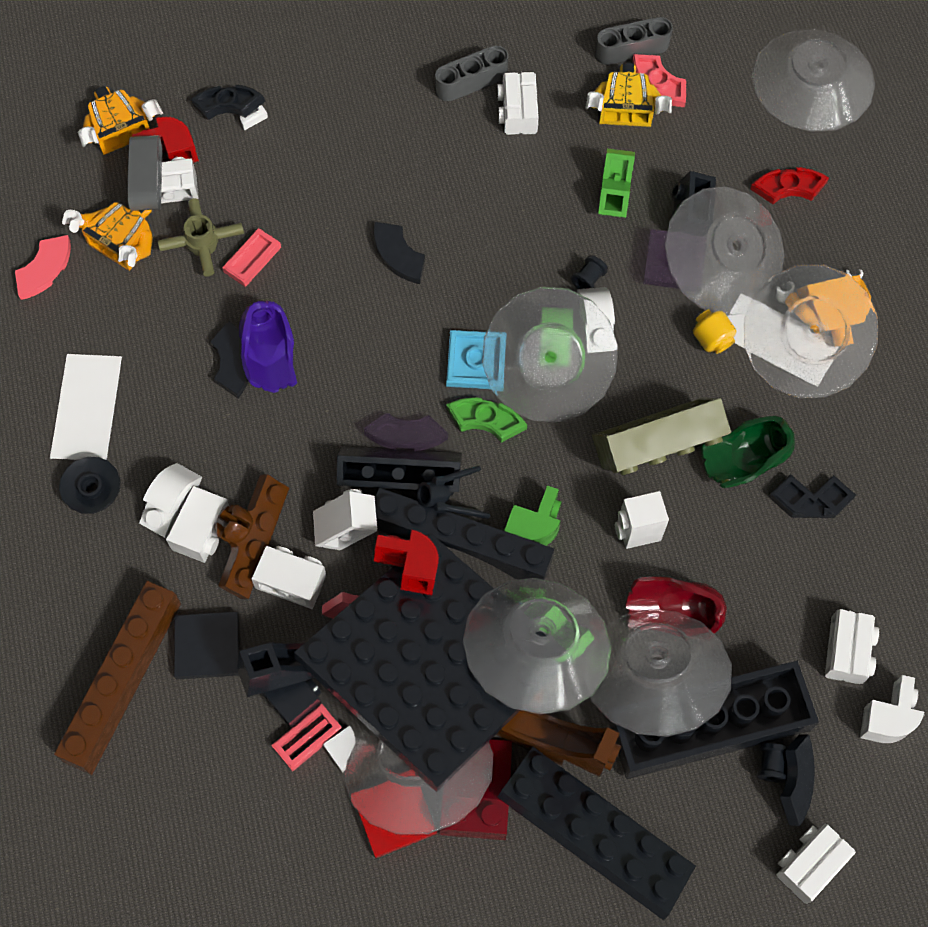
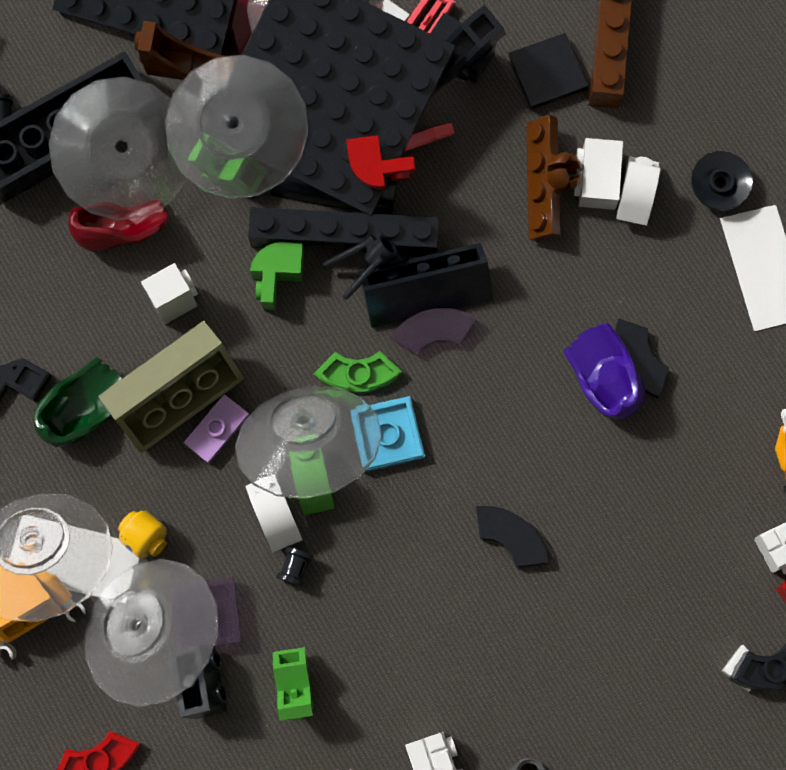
camera: 165 degrees right, 10 degrees up
olive bar [158,198,244,276] -> none
coral tile [222,228,281,287] -> none
white brick [252,546,327,609] -> none
white brick [313,489,377,550] -> none
none -> lavender plate [184,394,249,464]

